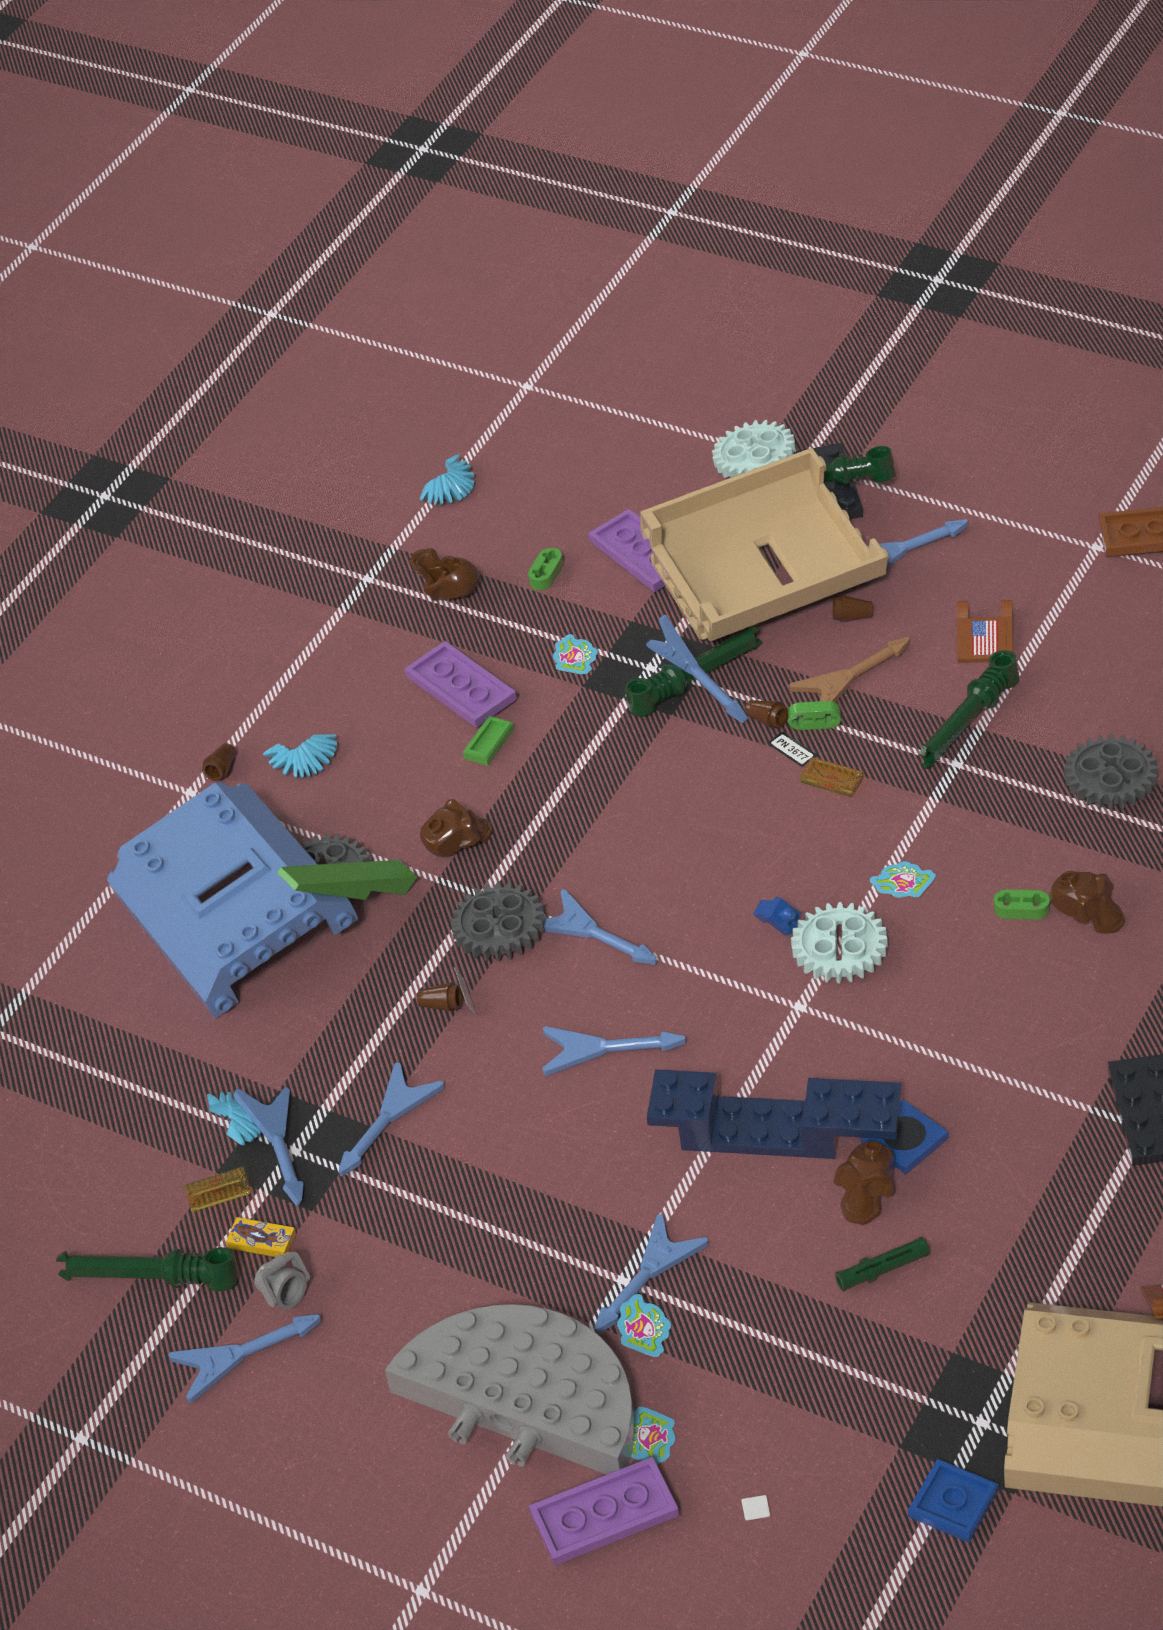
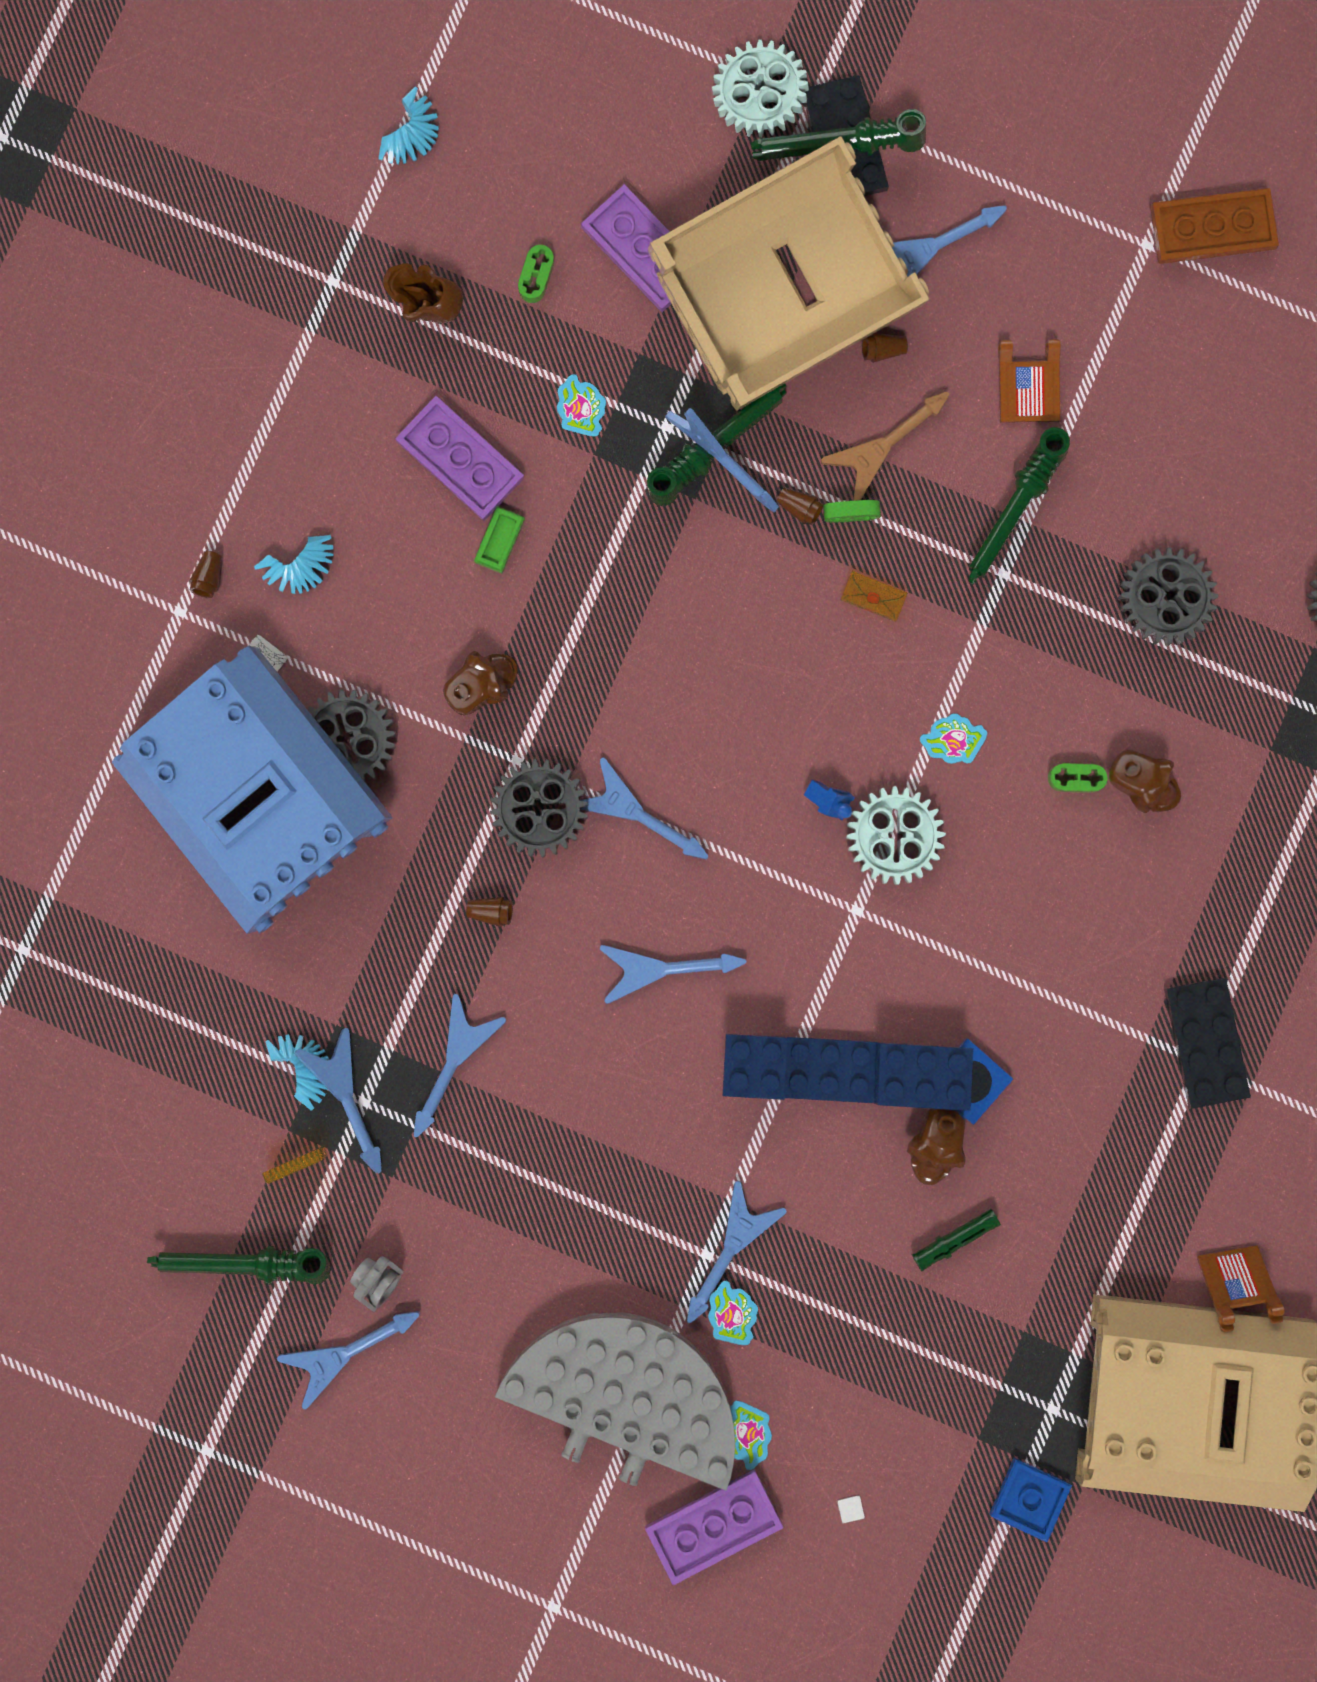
camera: 15 degrees left, 40 degrees up
tile [226,1217,296,1257] -> none
bright green slope [277,860,417,900] -> none
white sticker [454,967,477,1016] -> none
sticker [767,732,817,767] -> none

